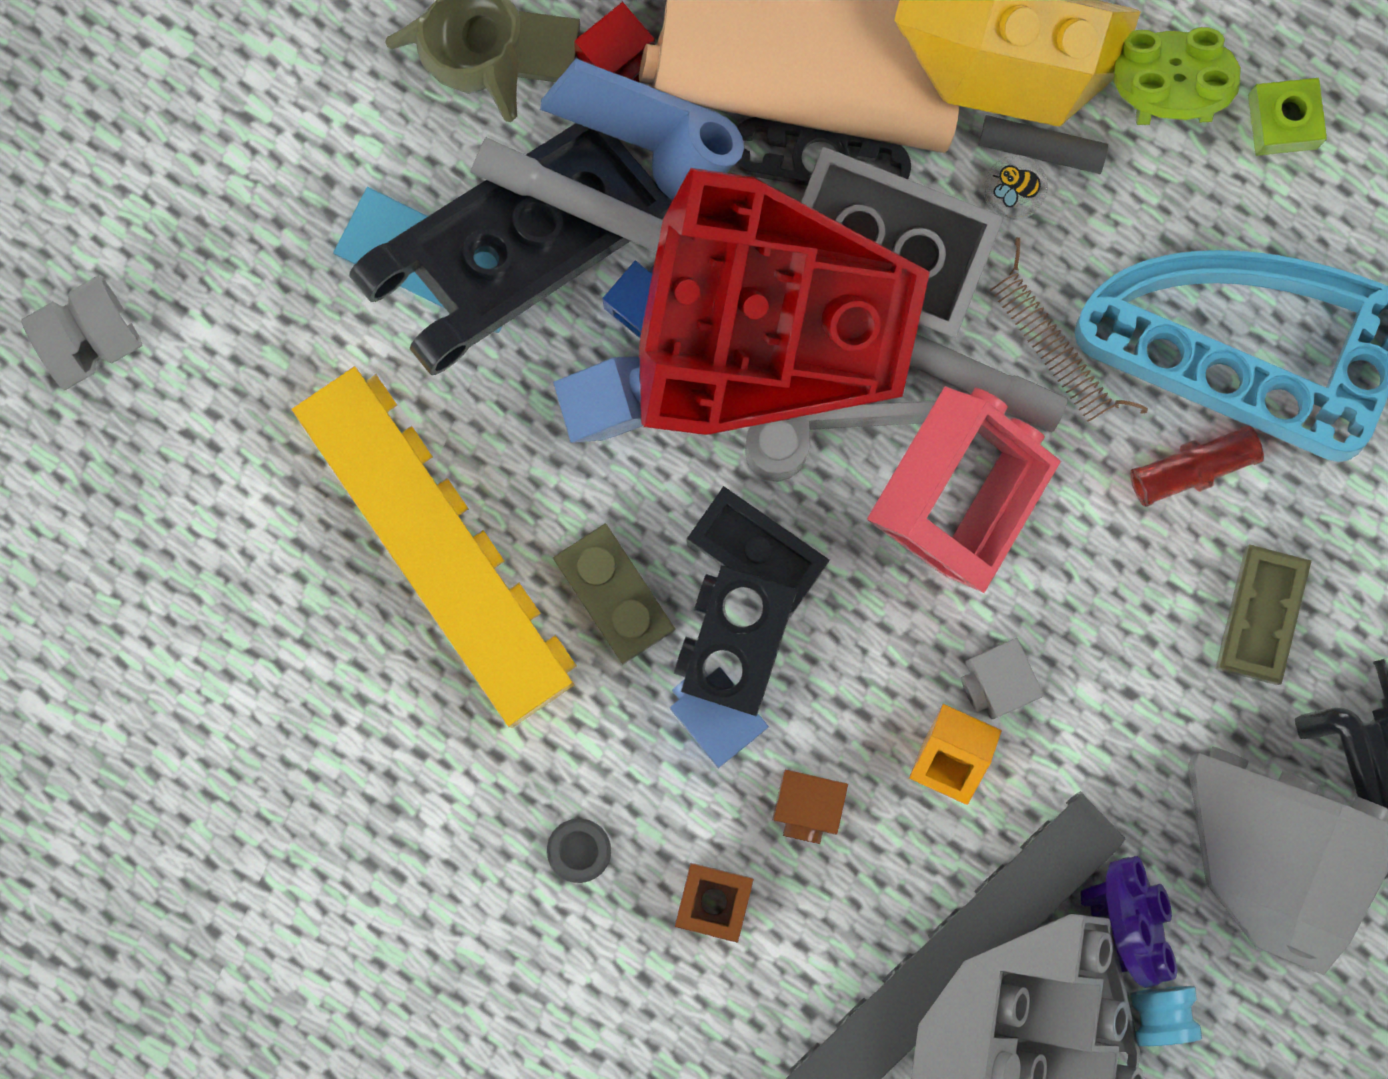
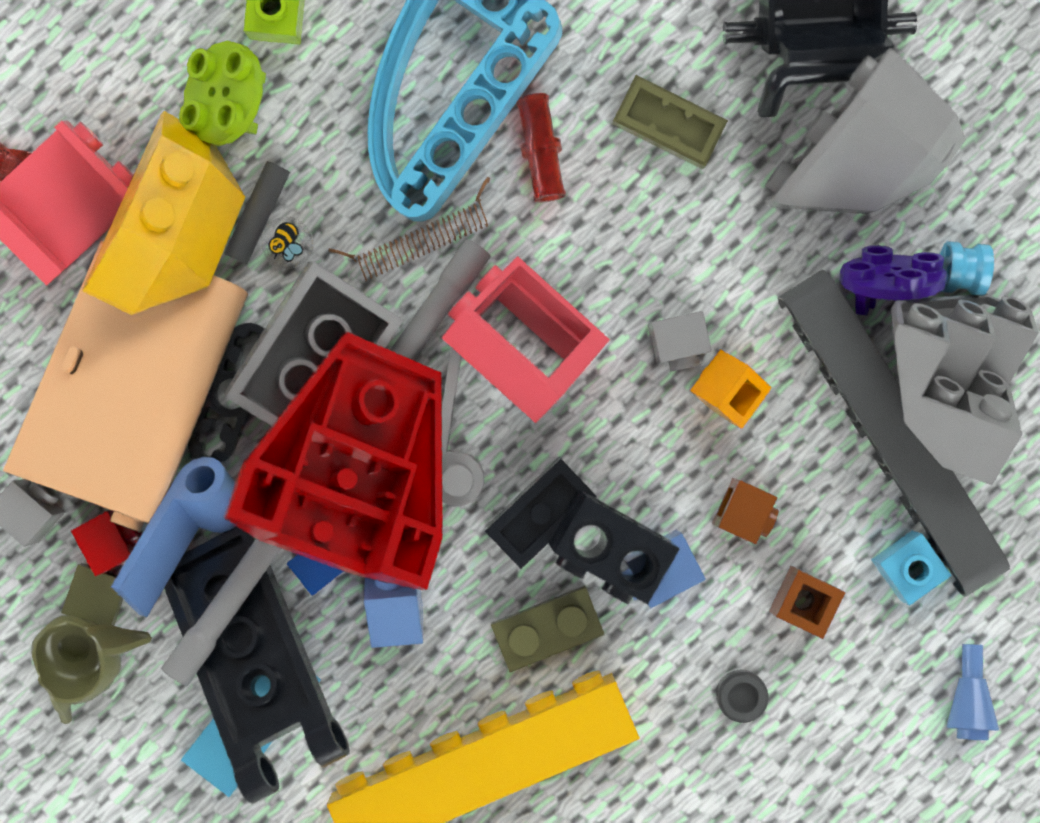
camera: 80 degrees left, 5 degrees up
none -> medium azure plate [871,530,952,606]

